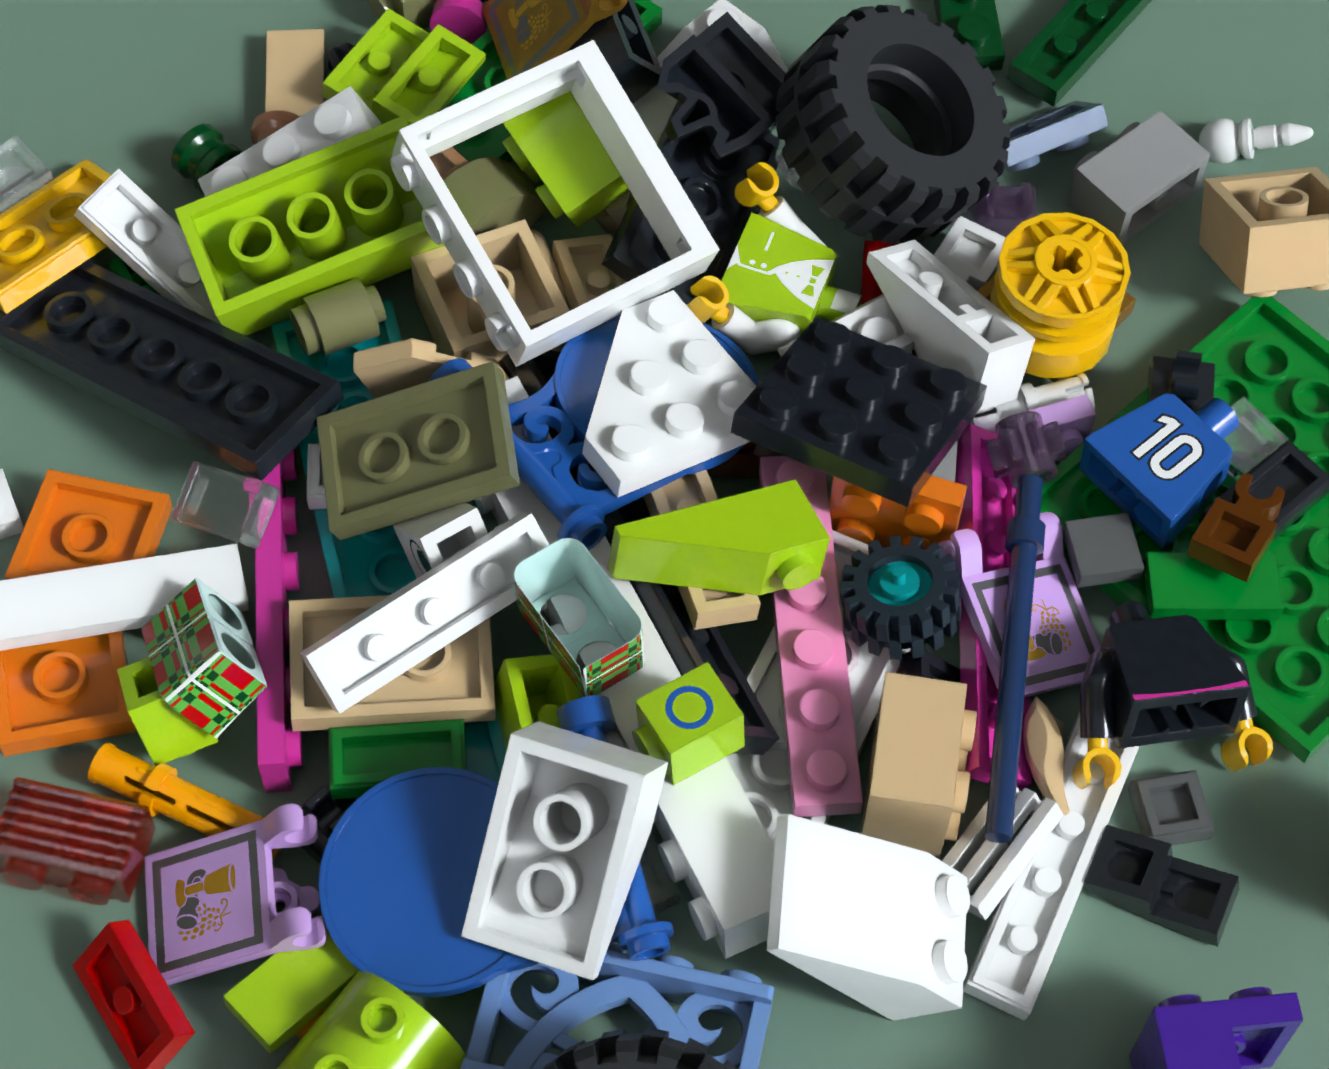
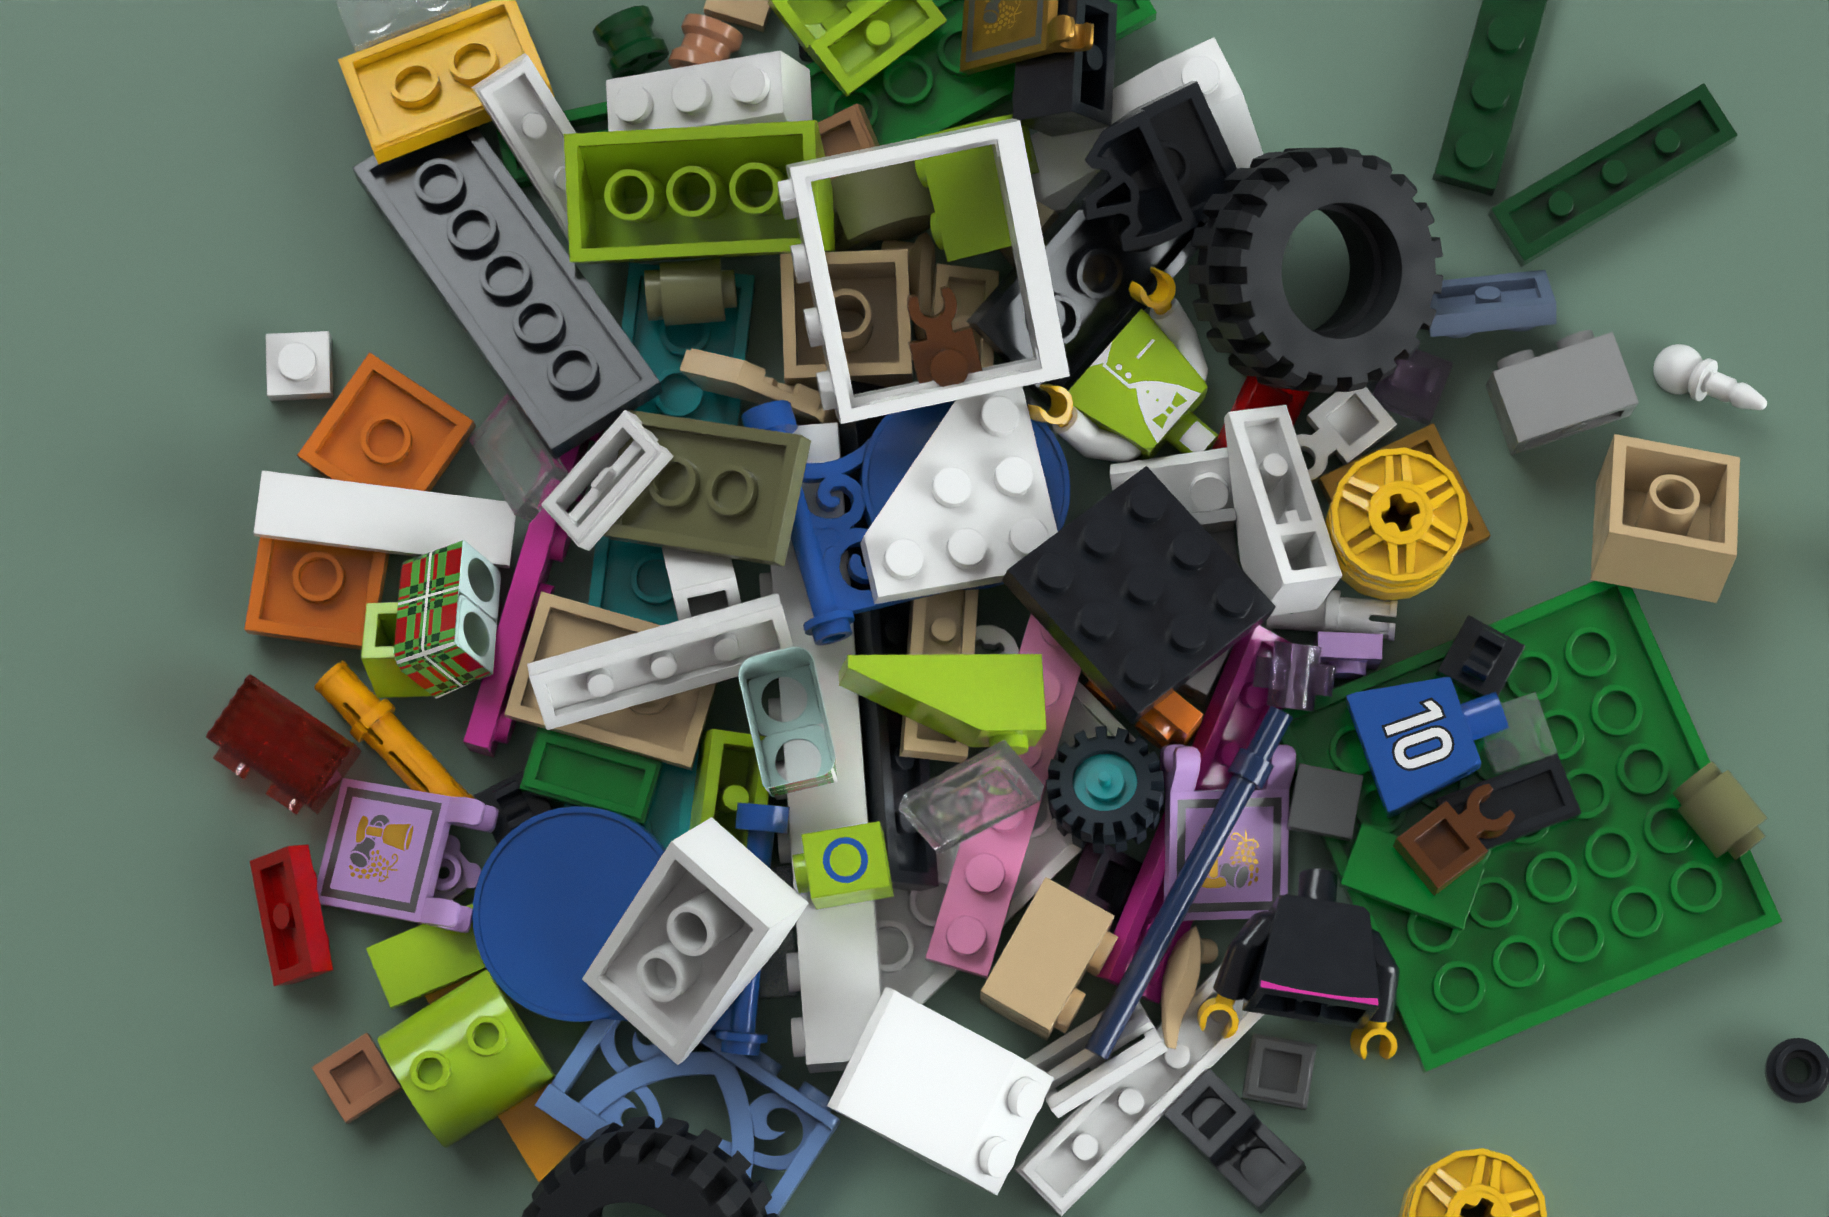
camera: 25 degrees right, 20 degrees up
none -> white tile [541,410,674,551]
none -> clear plate [899,740,1044,854]
none -> reddish brown plate [907,285,983,407]

